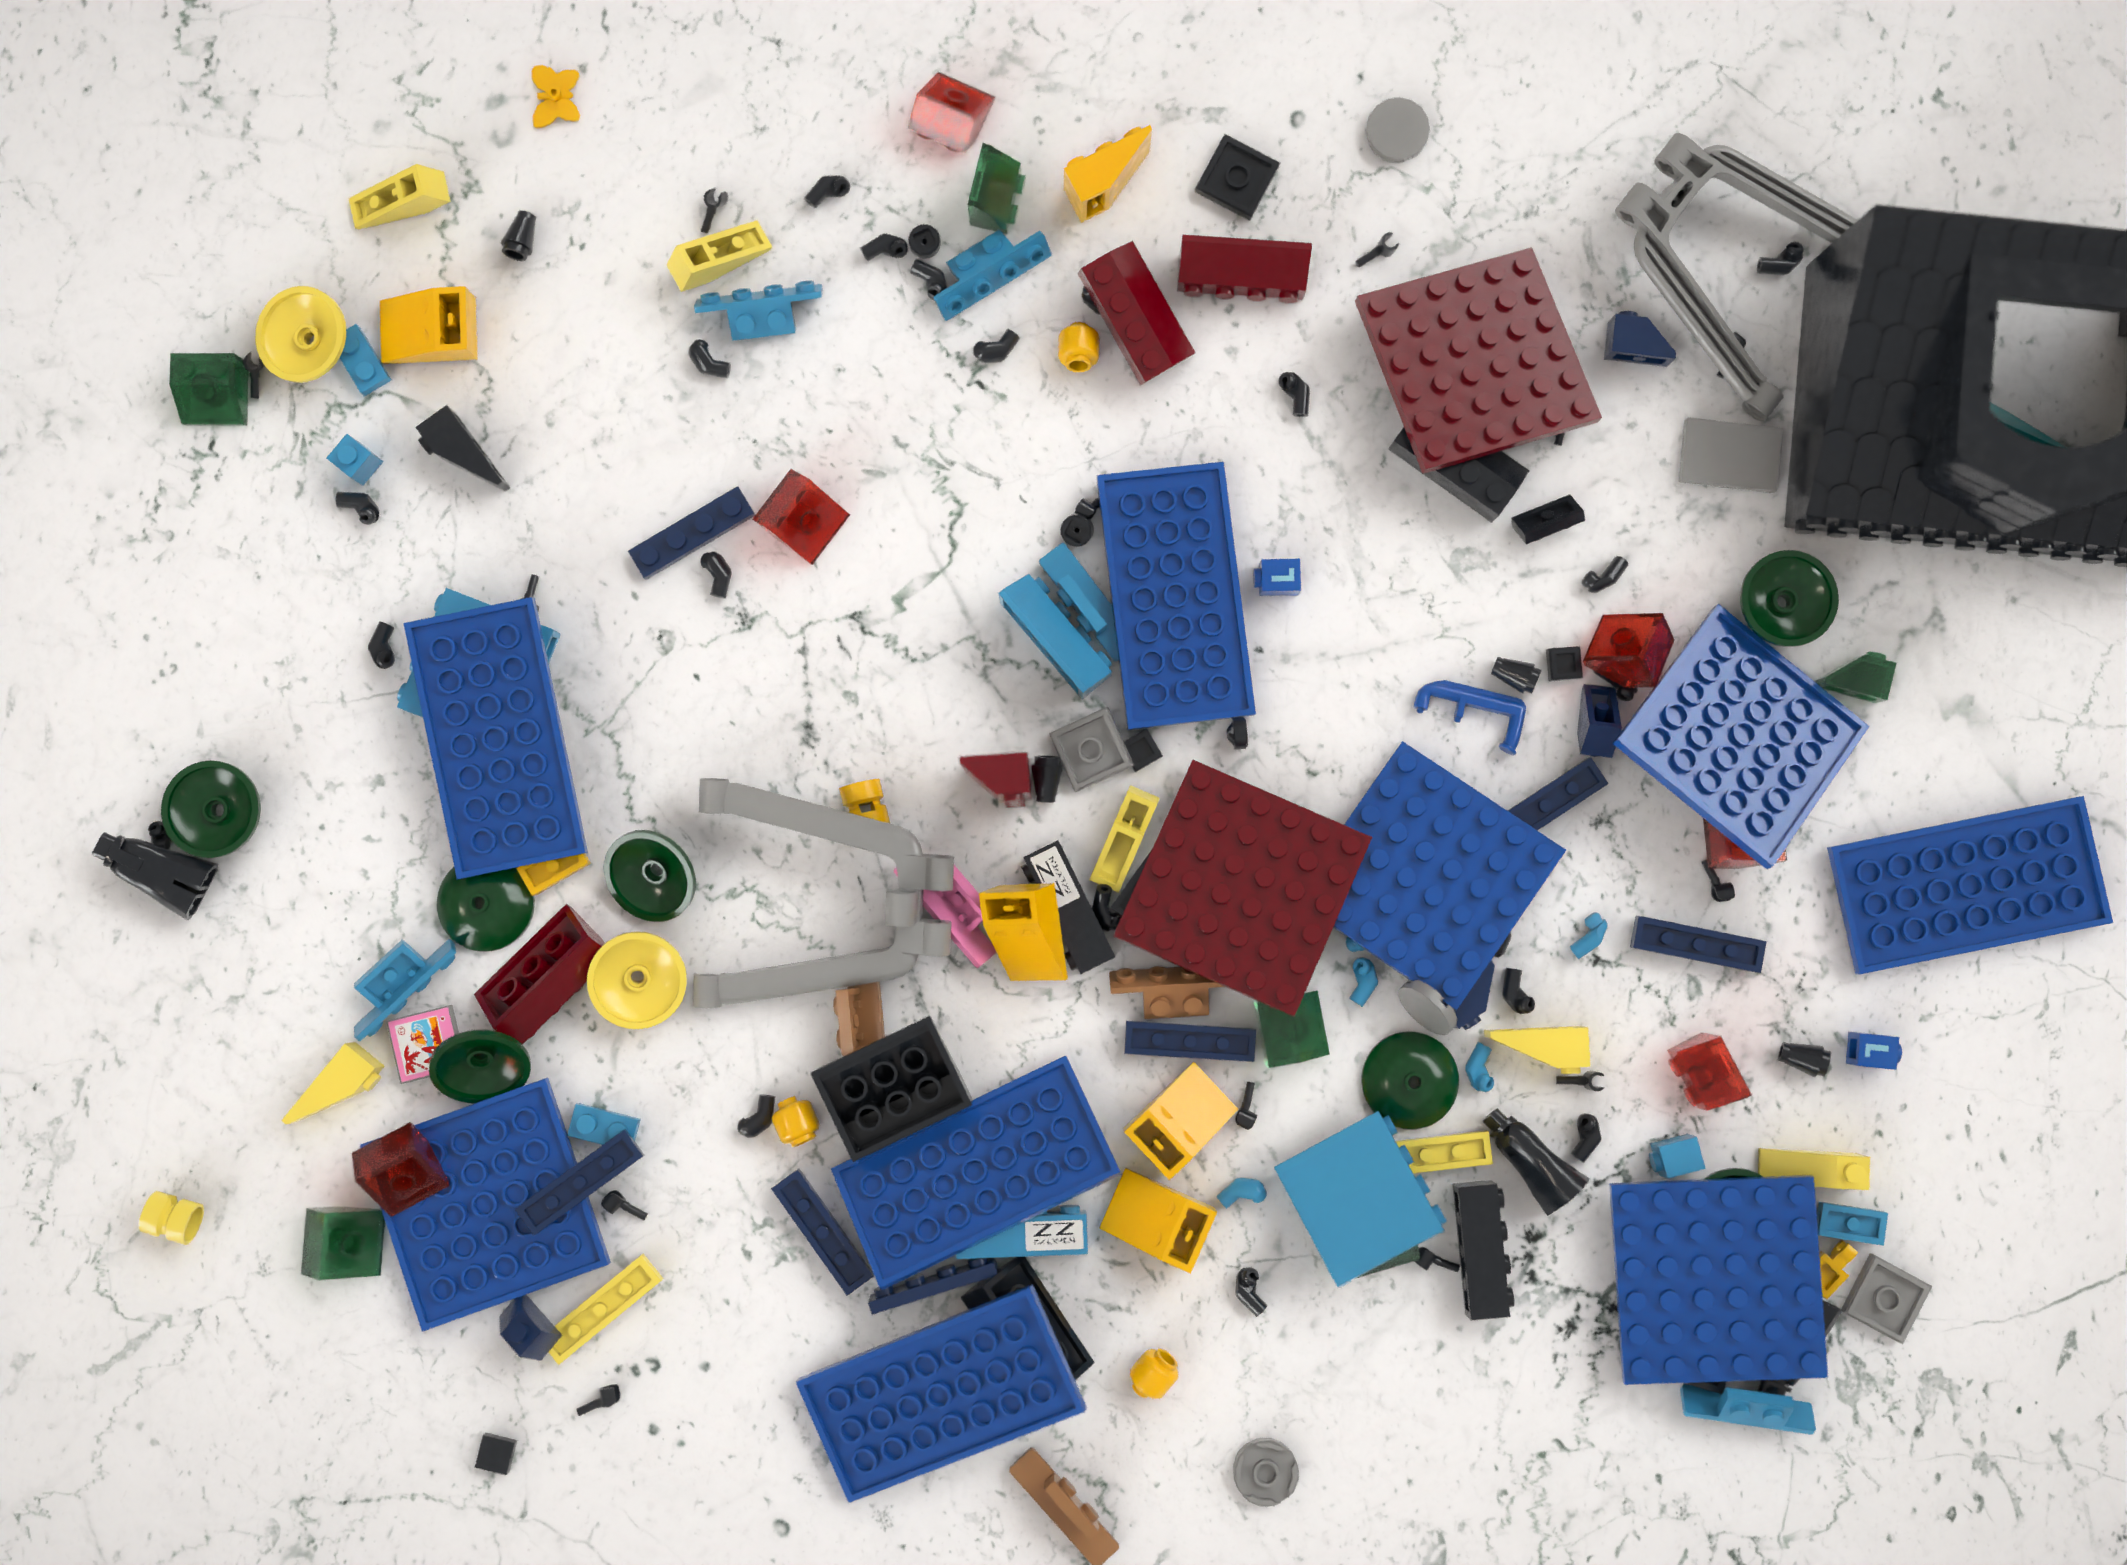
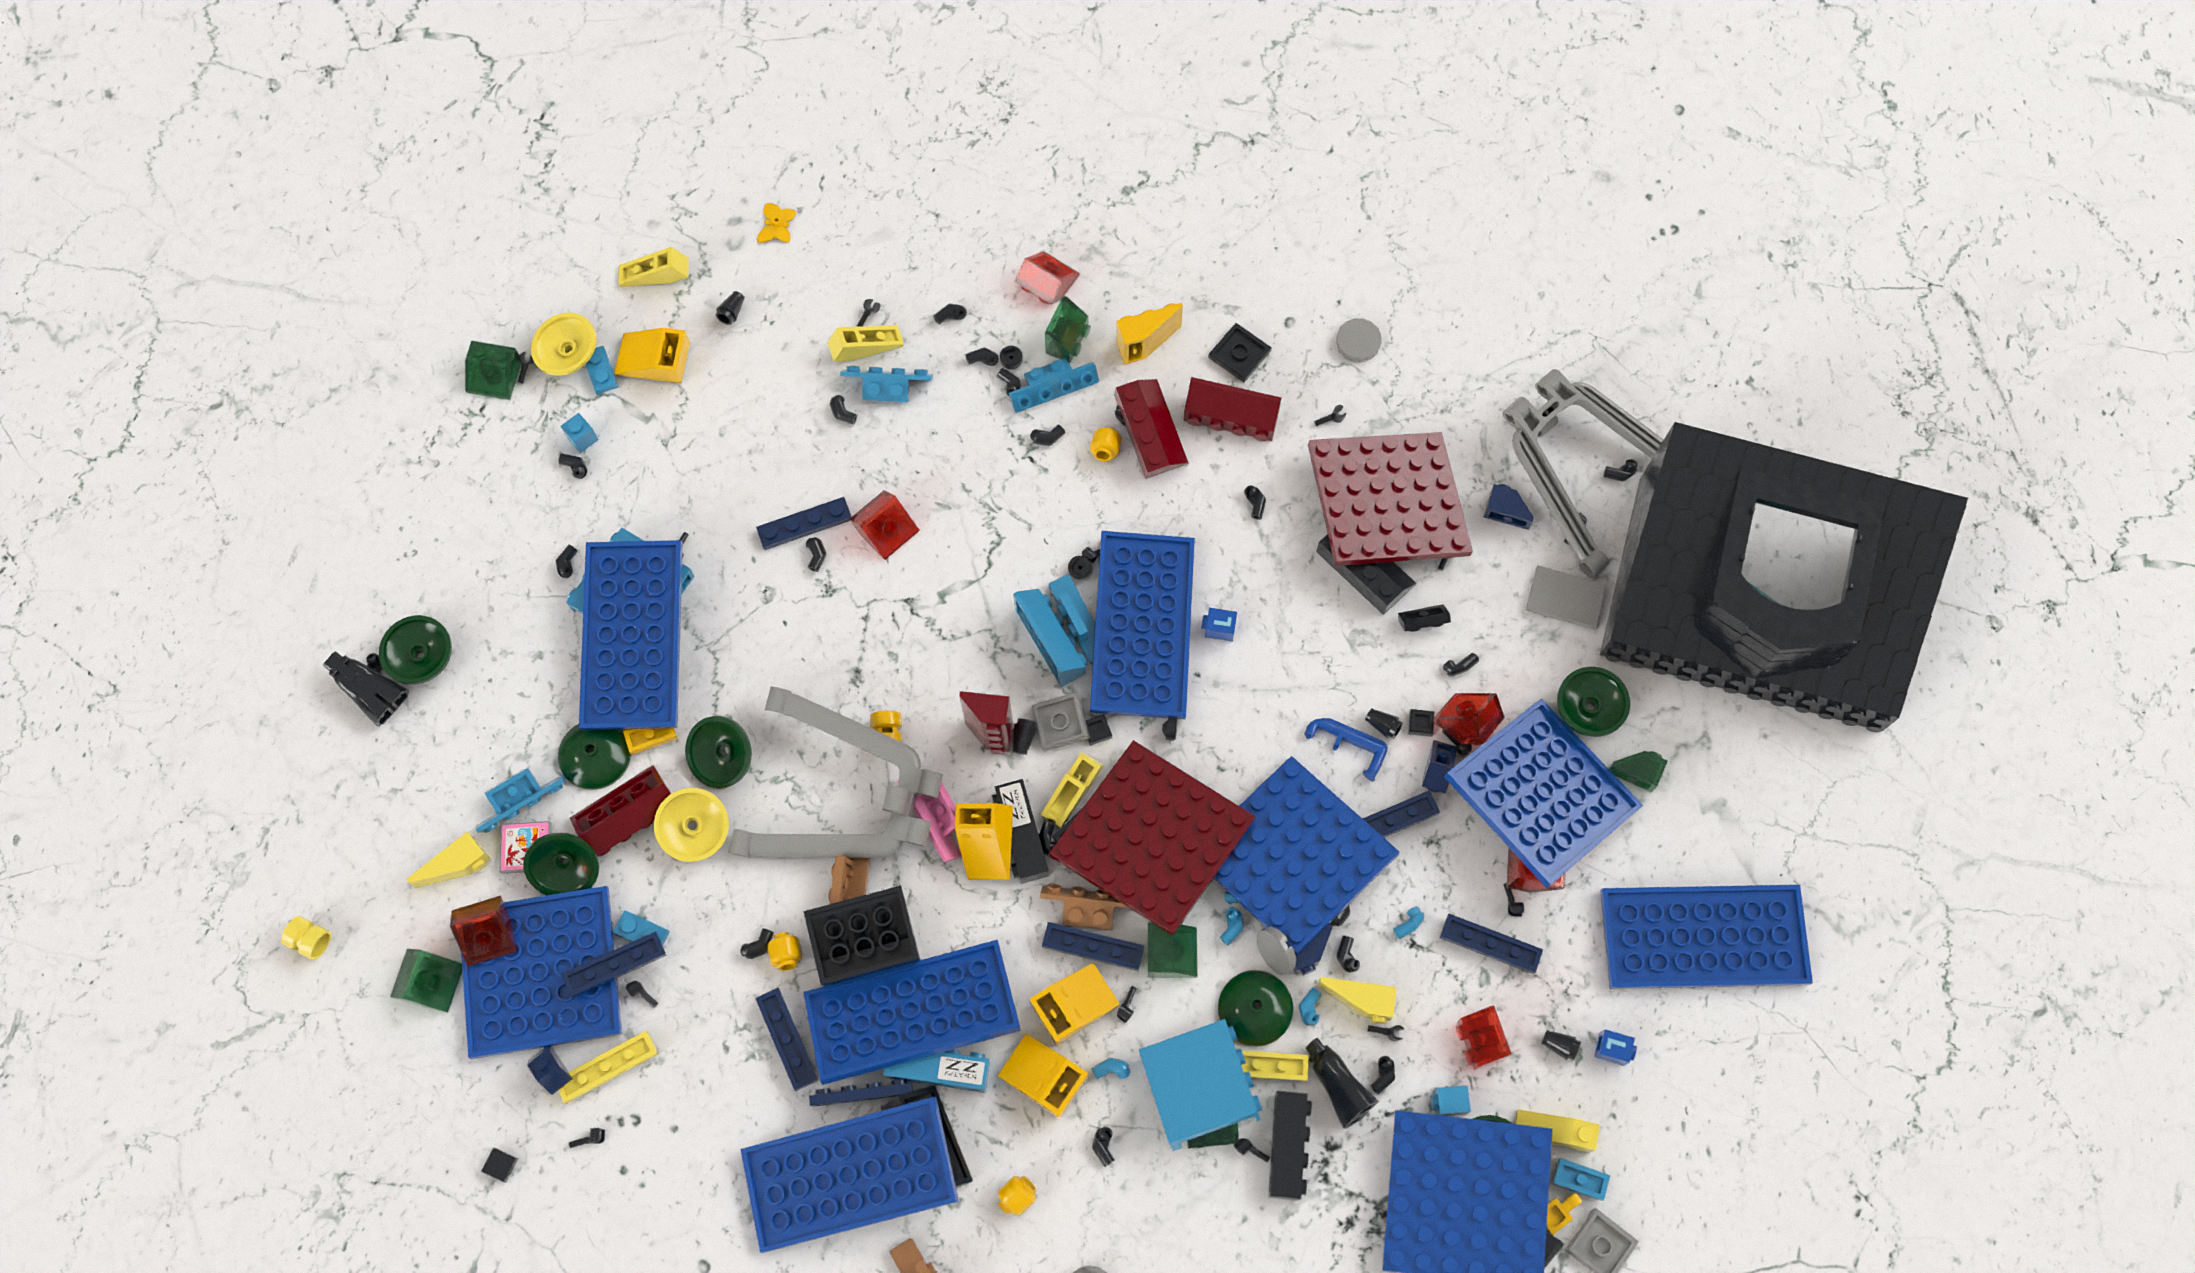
camera: 10 degrees right, 15 degrees down
black slope [415,405,510,492] -> none

